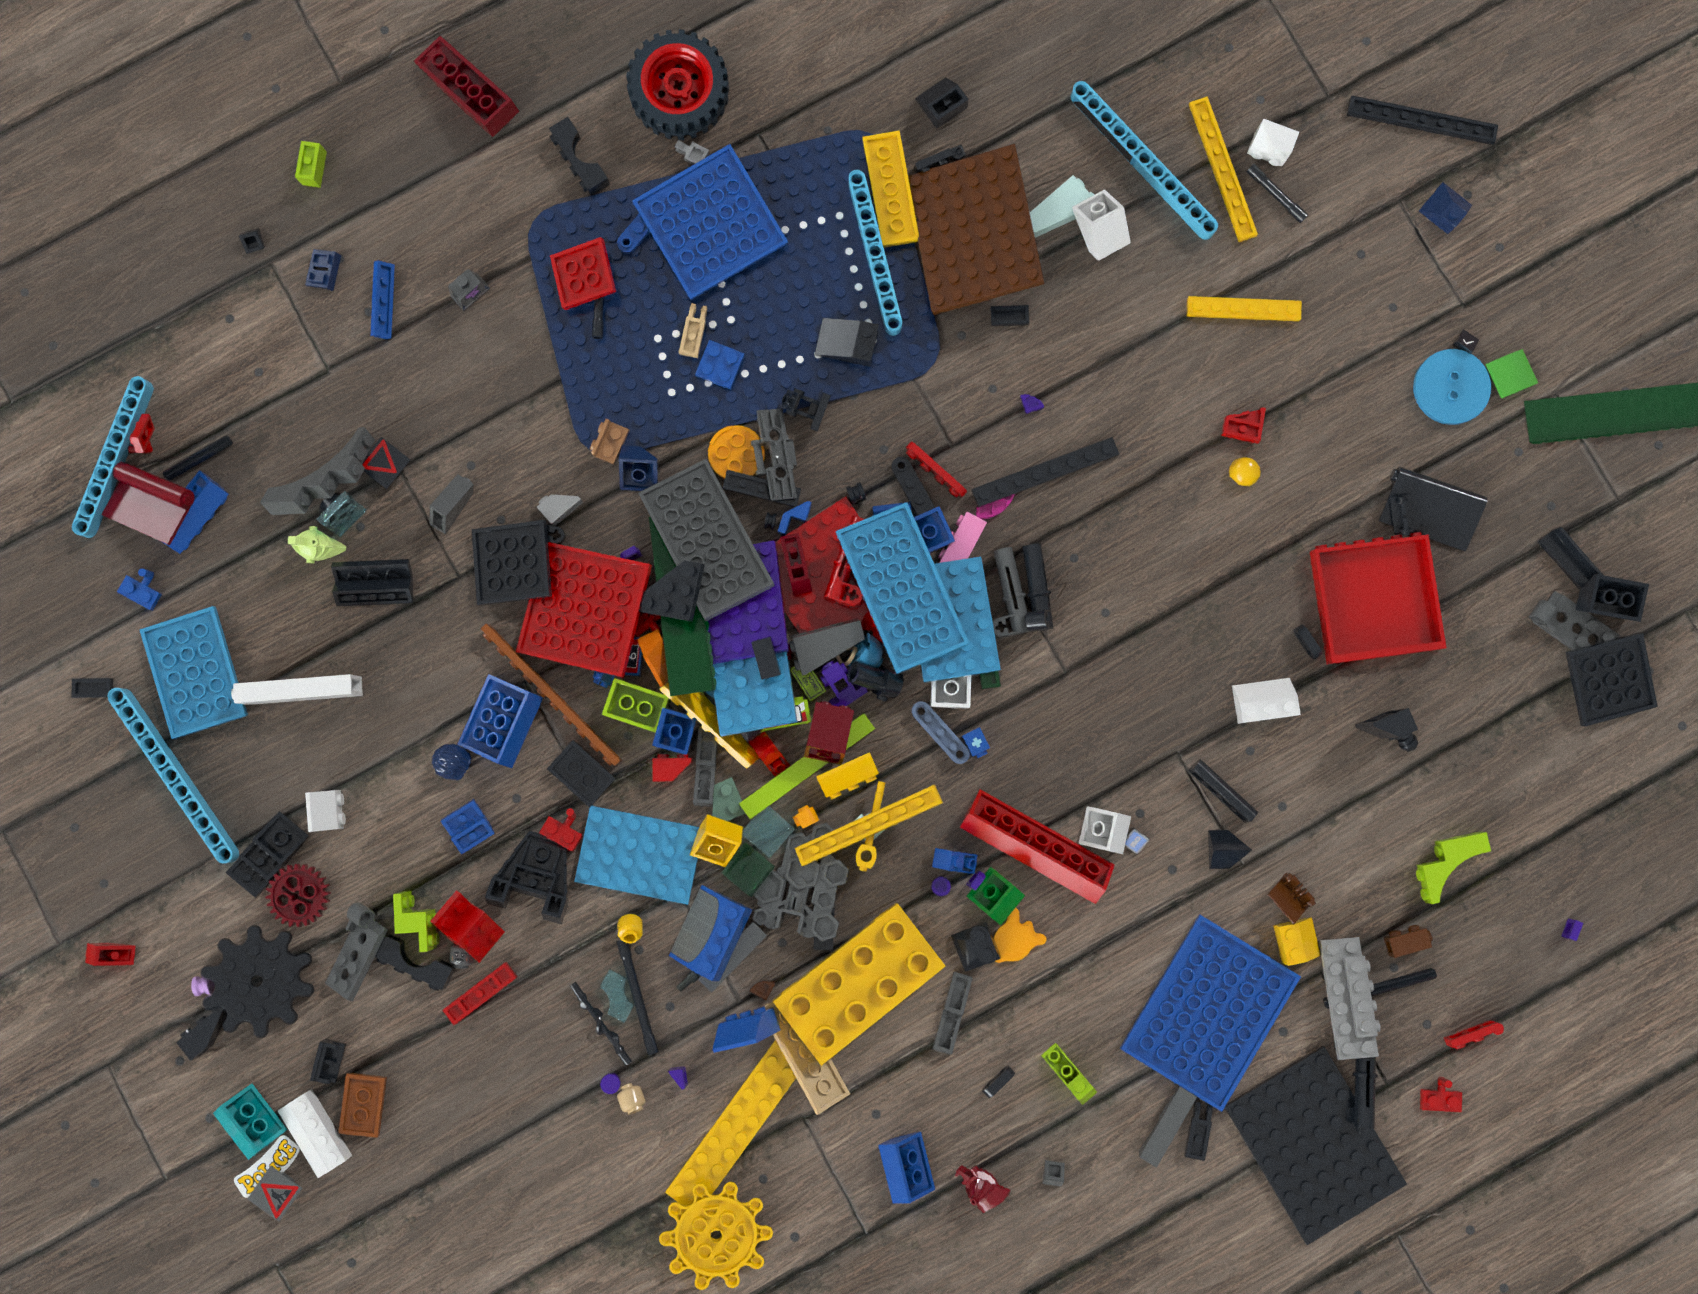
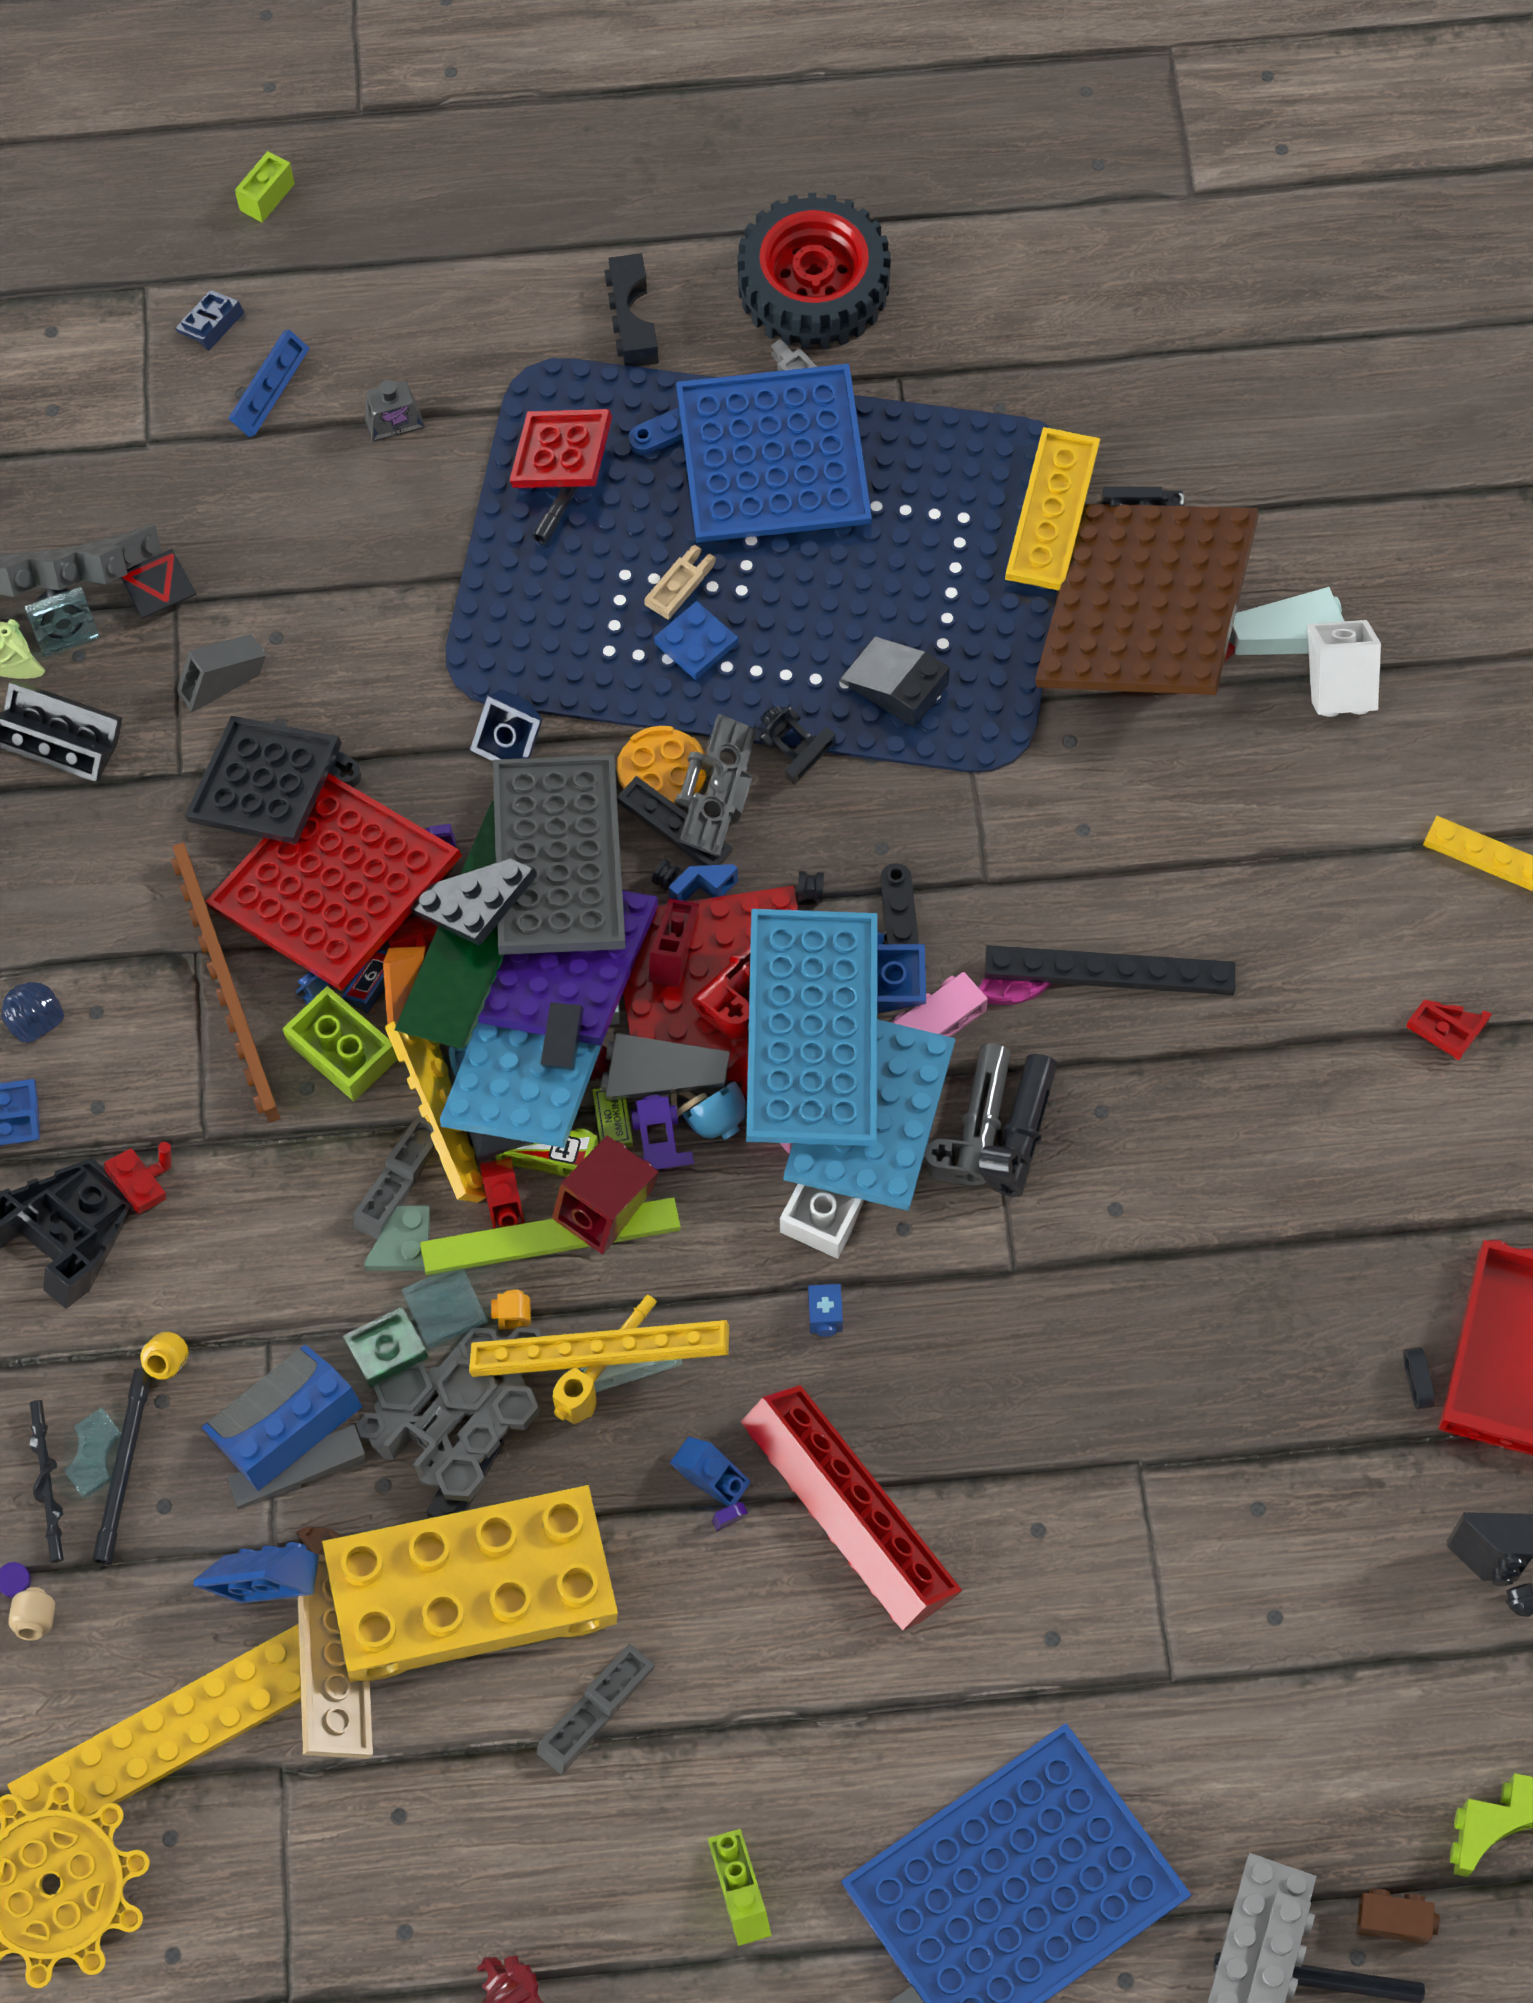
camera: 25 degrees right, 20 degrees down
black slope [239,228,265,254] -> none
dark red slope [414,36,519,137] -> none
blue slope [457,674,543,768] -> none
light grey slope [537,494,583,526] -> none
black plate [547,740,616,808] -> none
dark azure plate [574,806,699,905] -> none
medium nougat bracket [590,419,629,465] -> none
blue slope [652,708,696,755] -> none
red slope [652,754,693,782] -> none
dark purple slope [668,1066,688,1089] -> none
pearl dark grey bar [676,970,700,992] -> none
yellow slope [690,814,743,867] -> none
yellow slope [816,752,879,800] -> none
black piece [847,661,904,702] -> none
medium azure beam [849,170,902,336] -> none
blue slope [878,1132,935,1203] -> none
red plate [906,441,967,498] -> none
sand blue plate [912,701,970,764] -> none
black slope [915,77,969,129] -> none
dark purple tile [931,877,951,896] -> none
black slope [951,921,1001,972] -> none
green slope [966,867,1025,925] -> none
dark green tile [979,671,1001,690] -> none
black beam [982,1065,1015,1098] -> none
black tile [990,305,1029,326] -> none
light orange tile [994,908,1046,963] -> none
dark purple tile [1020,394,1044,414] -> none
medium azure beam [1070,81,1218,240] -> none
white slope [1079,806,1131,854] -> none
slope [1125,828,1150,854] -> none
black brick [1188,759,1258,823] -> none
black slope [1208,830,1252,869] -> none
yellow hair [1229,457,1261,486] -> none
white slope [1232,678,1301,724] -> none
reddish brown hinge [1268,872,1316,925] -> none
yellow slope [1273,917,1321,966] -> none

